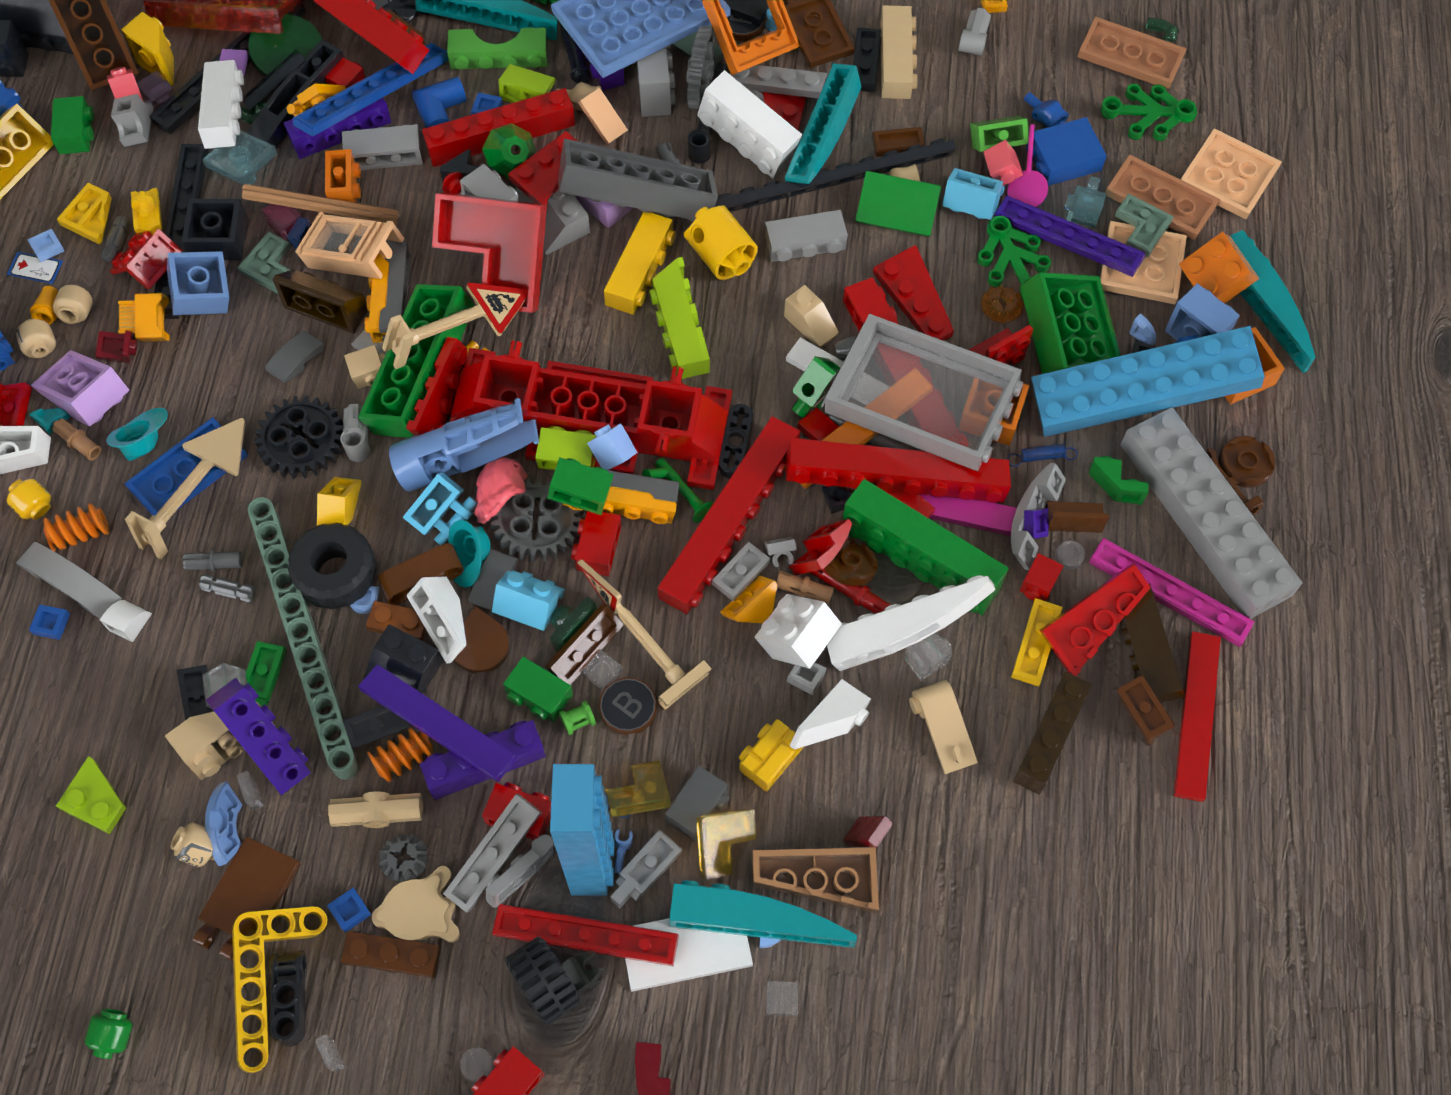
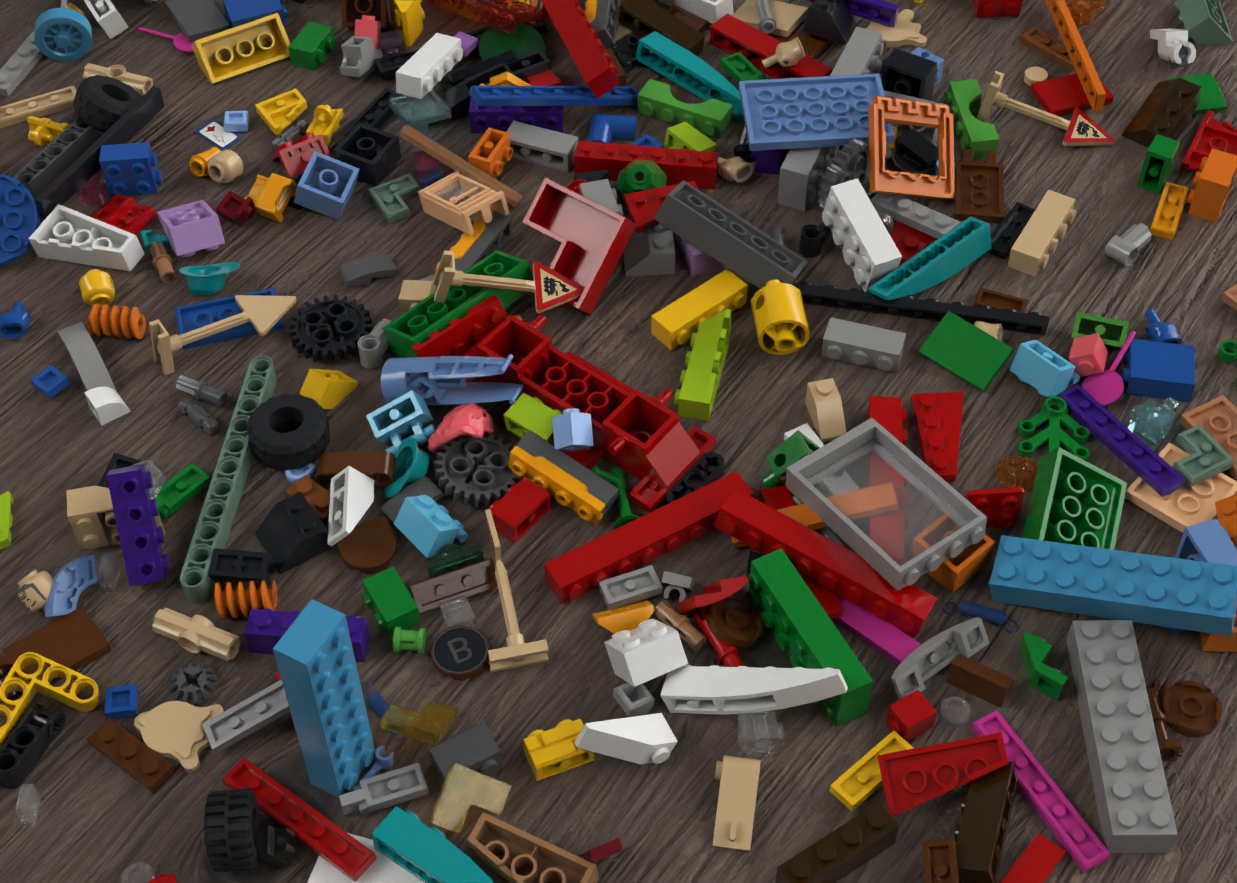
camera: 30 degrees right, 15 degrees down
tan head [16,319,56,358] -> none
dark brown slope [272,269,368,334] -> none
dark purple tile [358,664,517,782] -> none
light grey hinge [486,834,554,908] -> none
green brick [547,457,614,515] -> none
light nougat tile [578,88,628,145] -> none
dark purple tile [1024,508,1048,539] -> none
light blue tile [1129,313,1156,345] -> none

